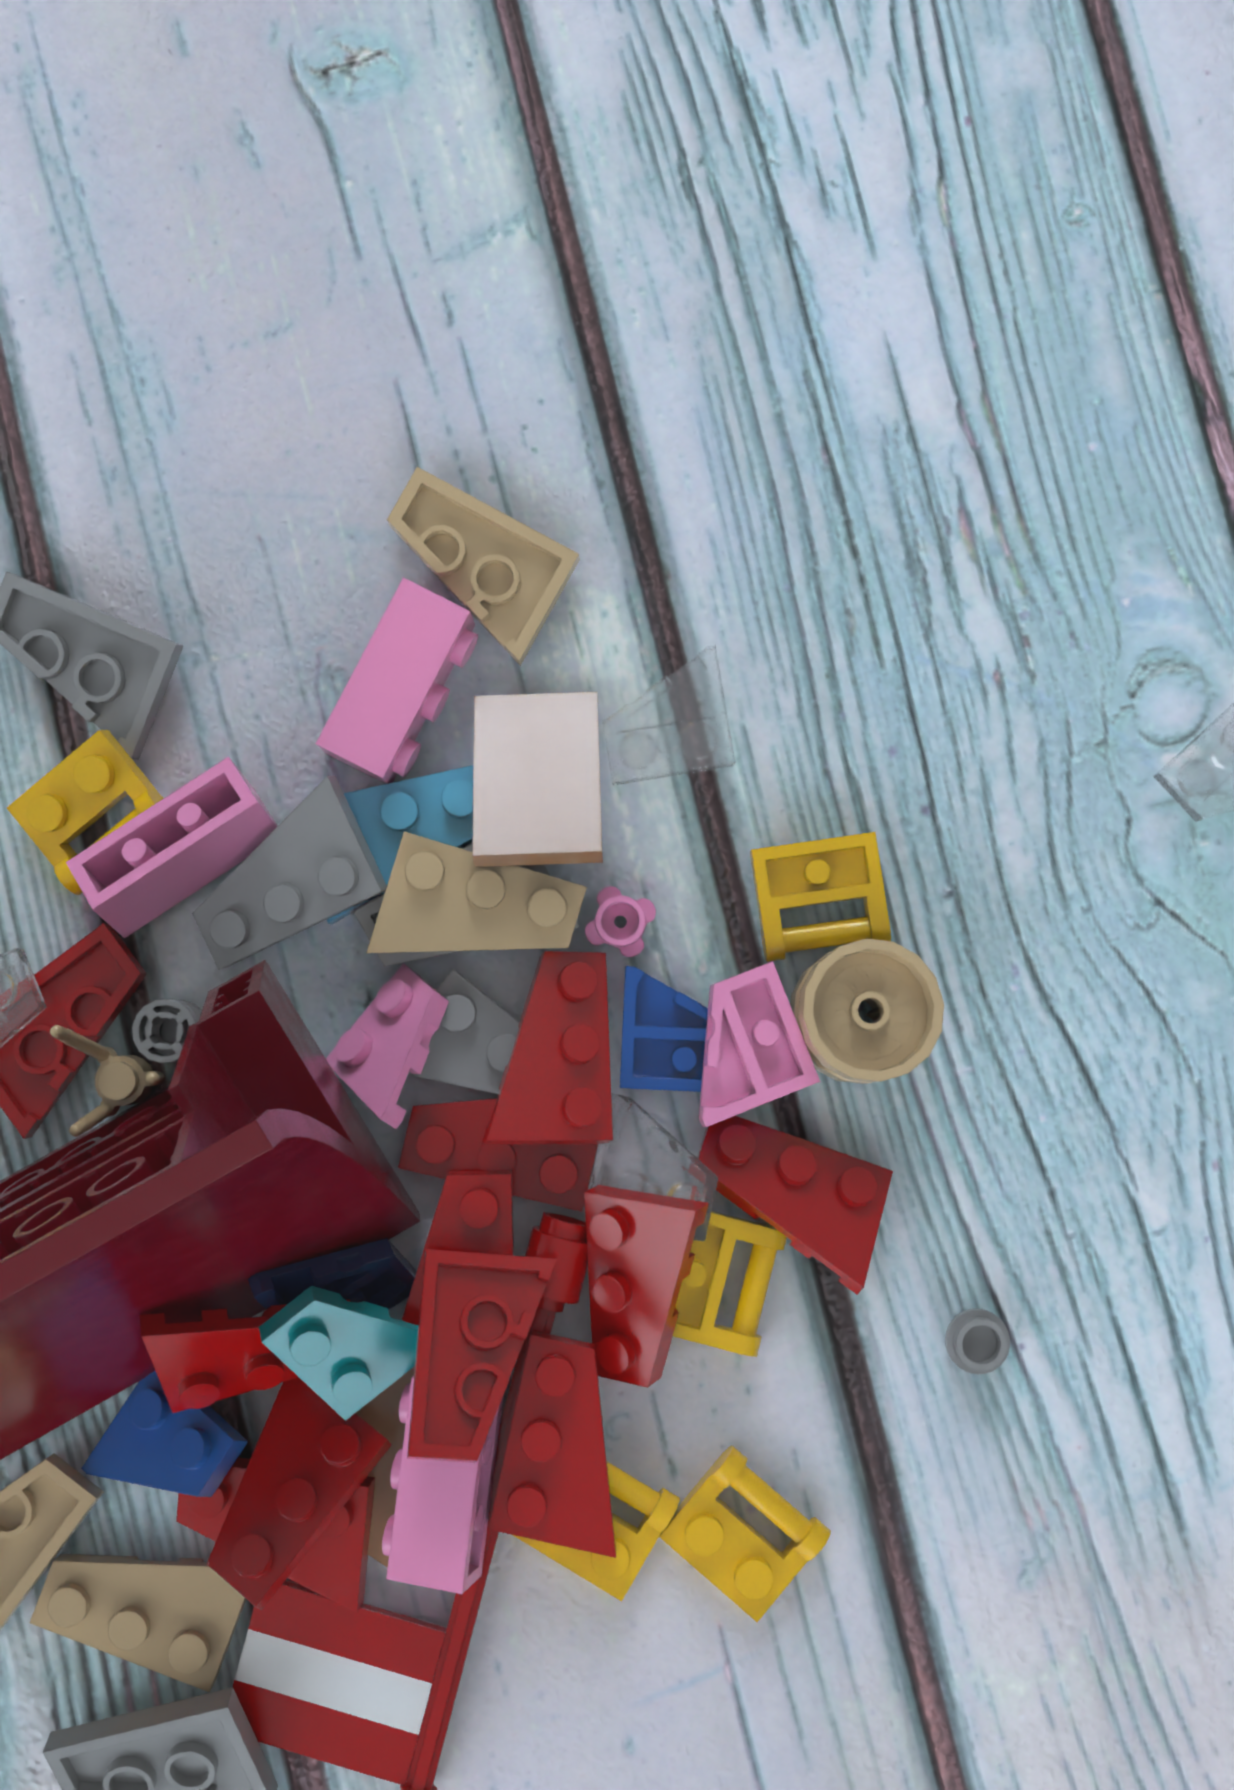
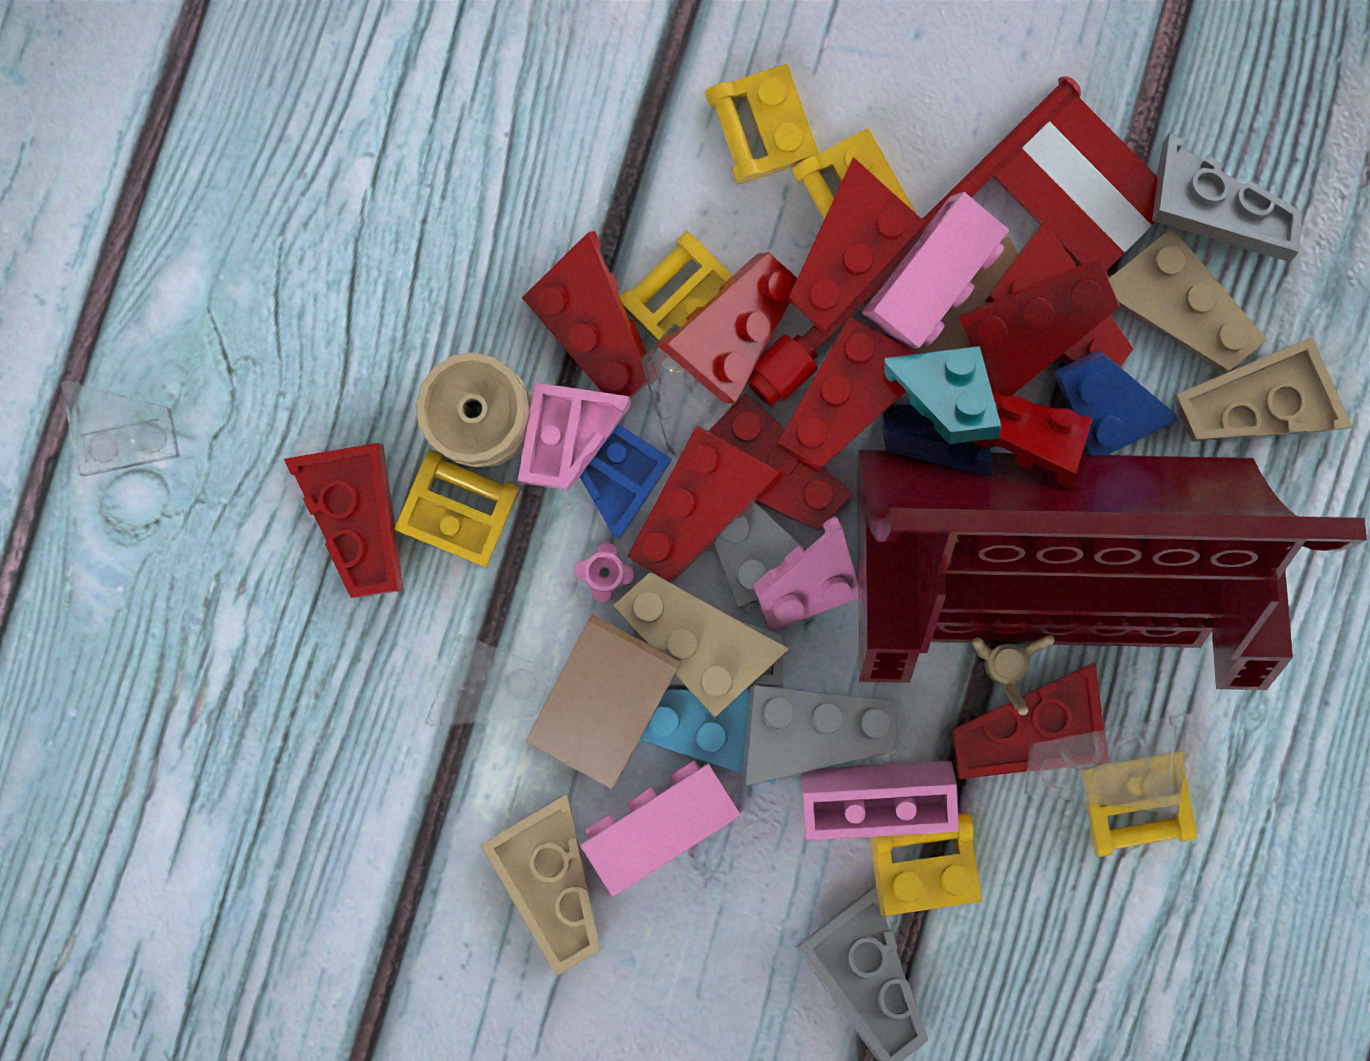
camera: 150 degrees left, 0 degrees up
light grey wheel [132,999,202,1063] -> none
red wing [407,1249,557,1463] -> none
light grey plate [945,1308,1010,1374] -> none
none -> red wing [284,443,404,598]

